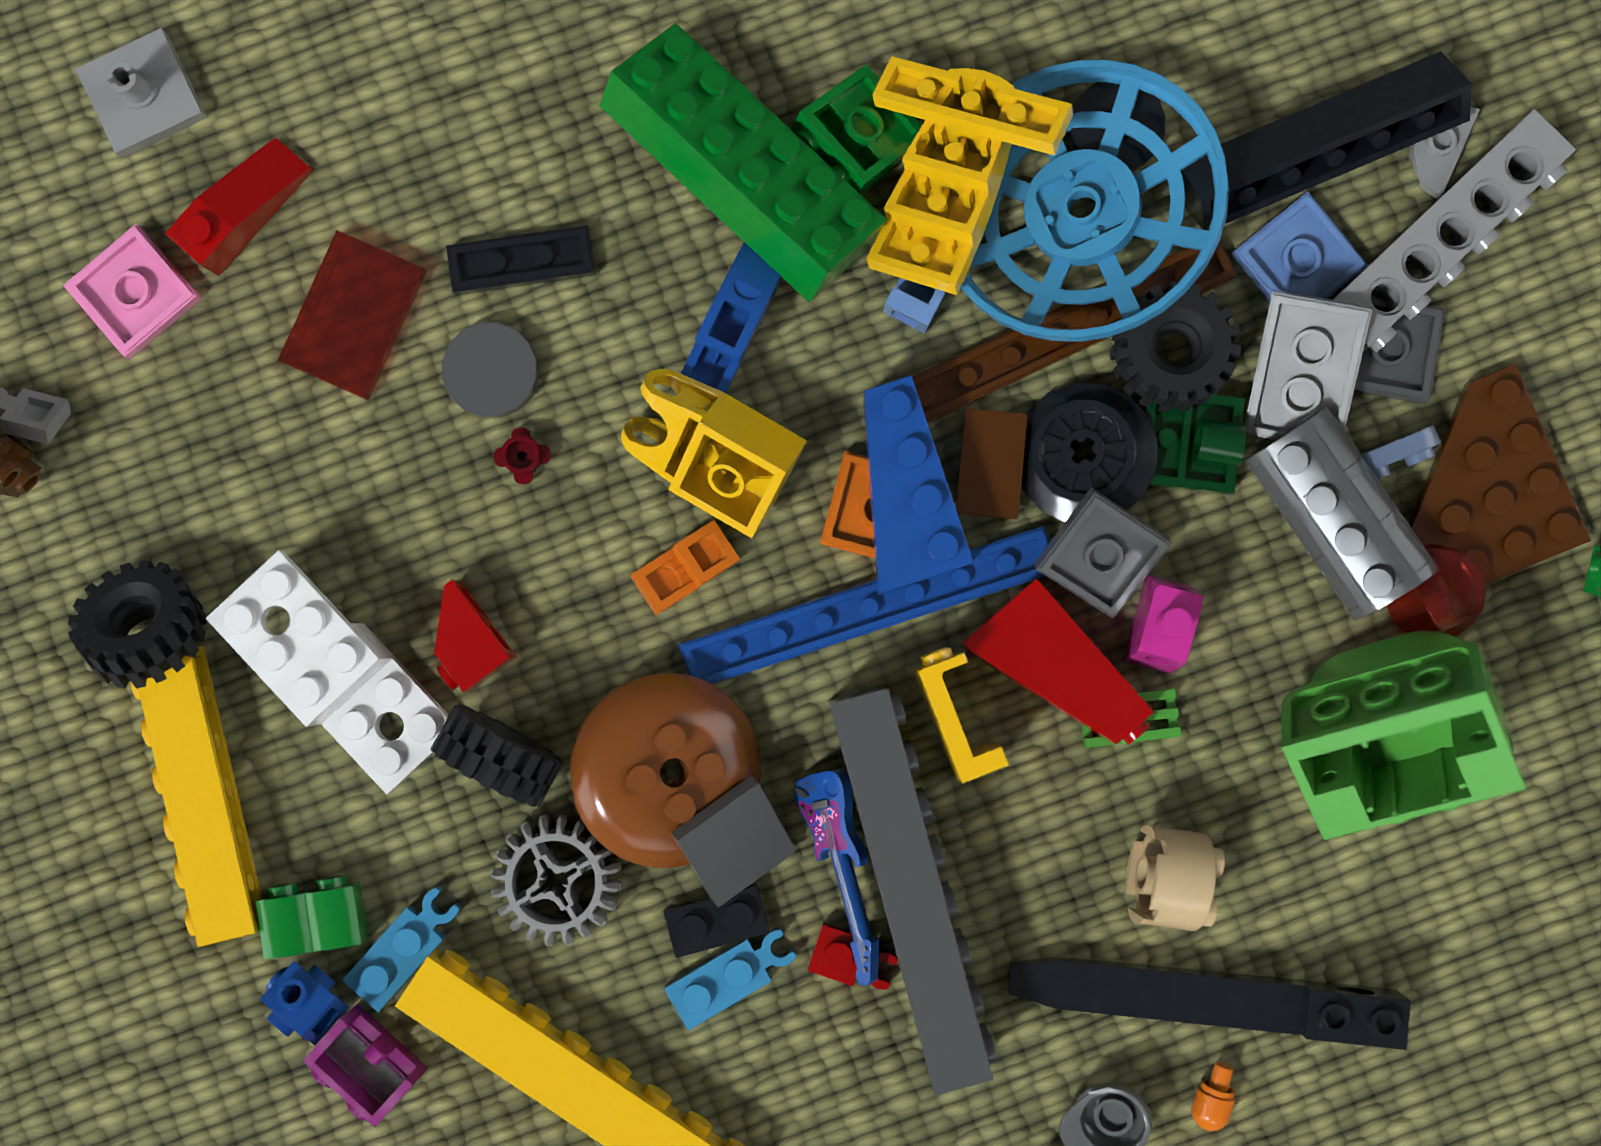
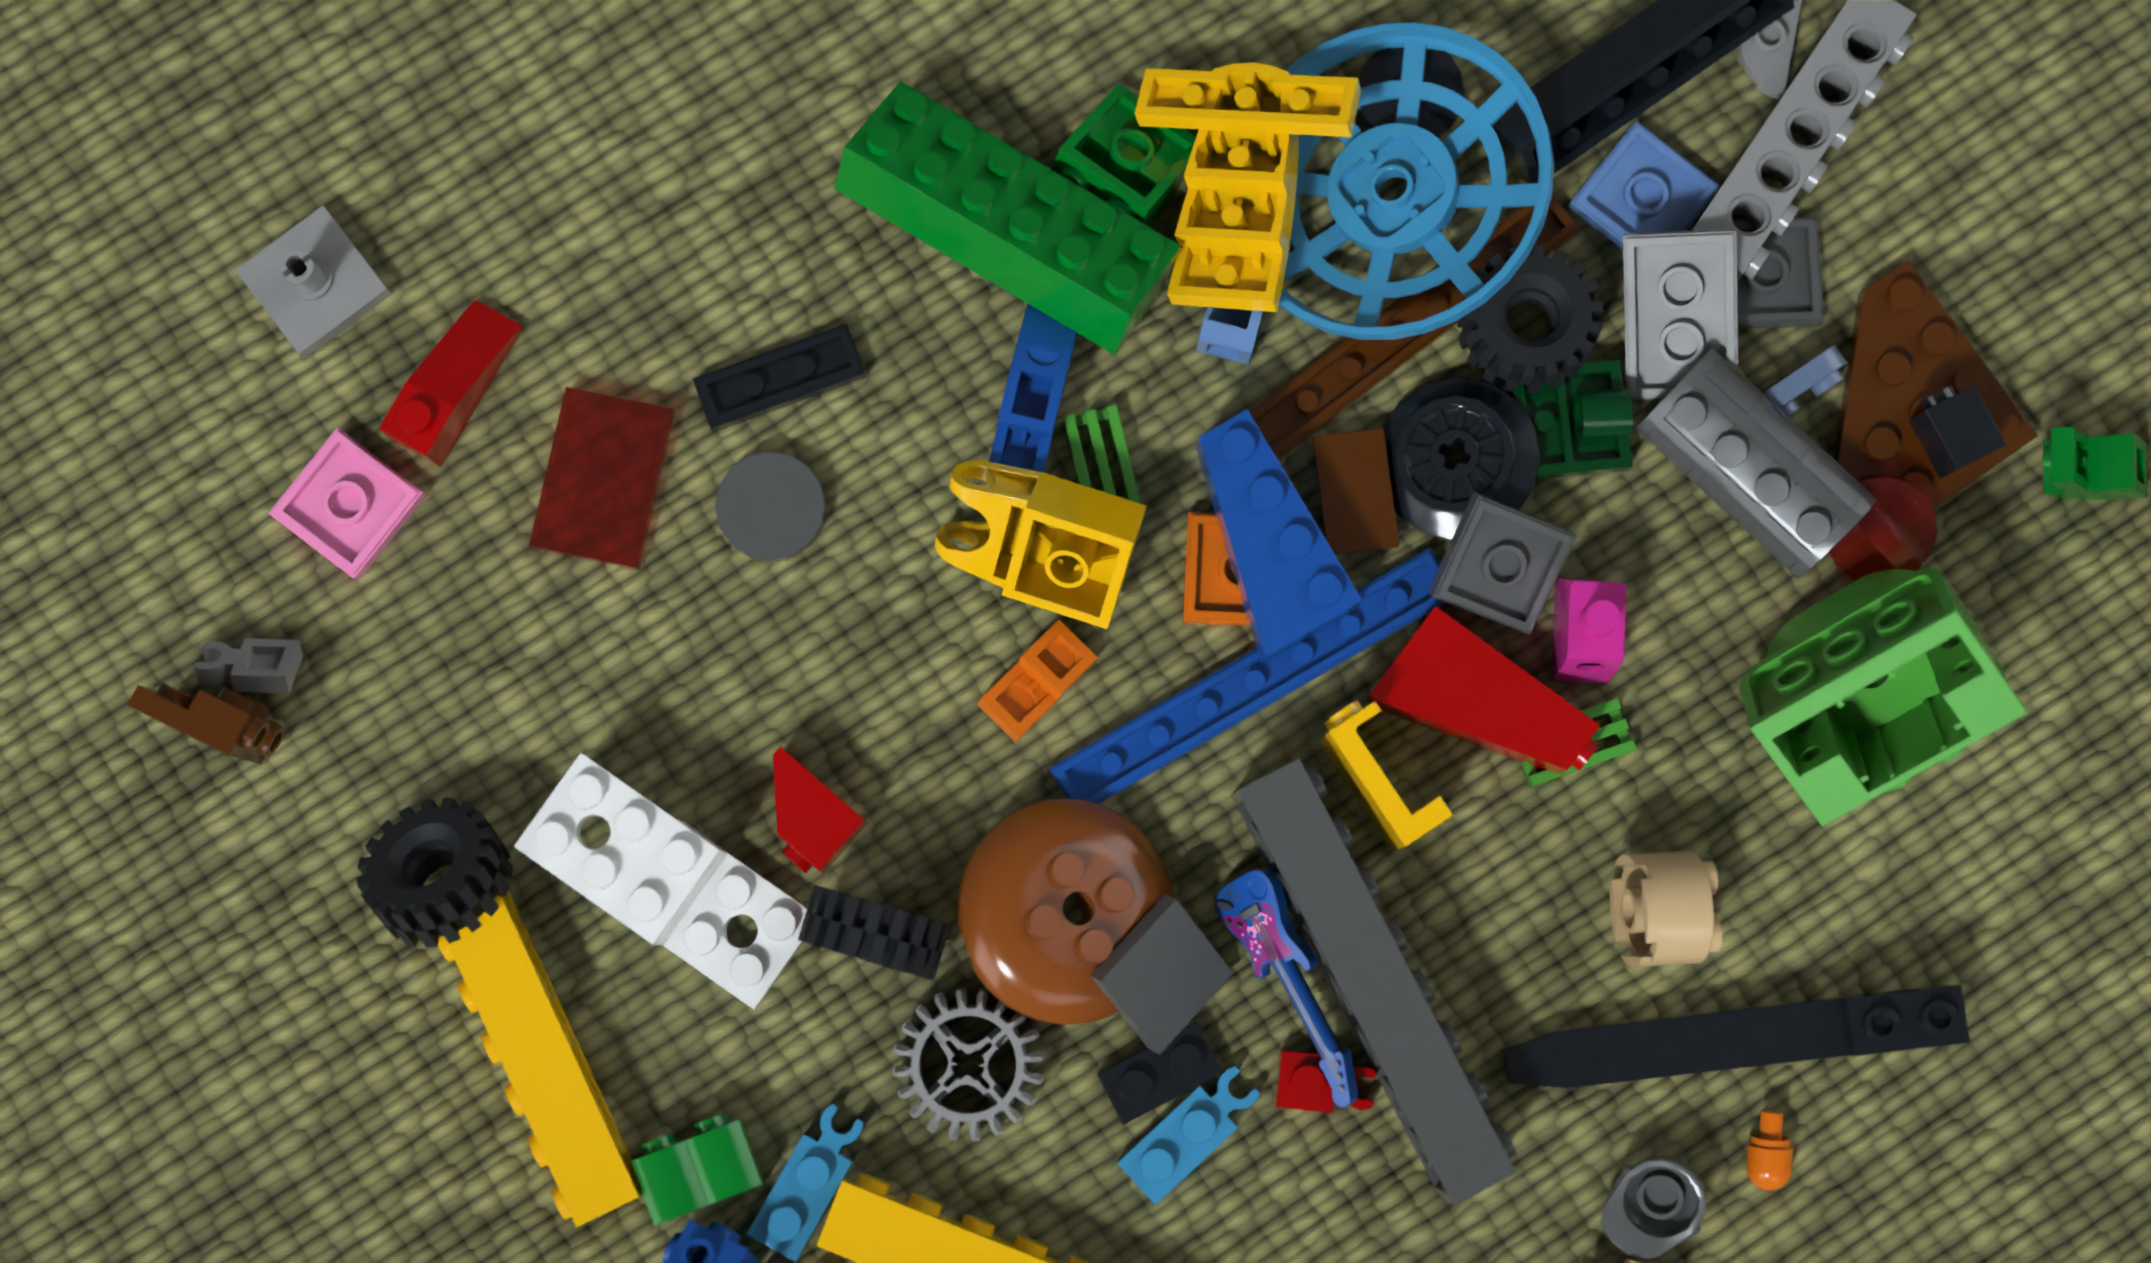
camera: 20 degrees left, 5 degrees down
dark red plate [493,427,551,485] -> none
none -> bright green tile [1063,404,1141,504]
none -> black brick [1909,385,2007,479]

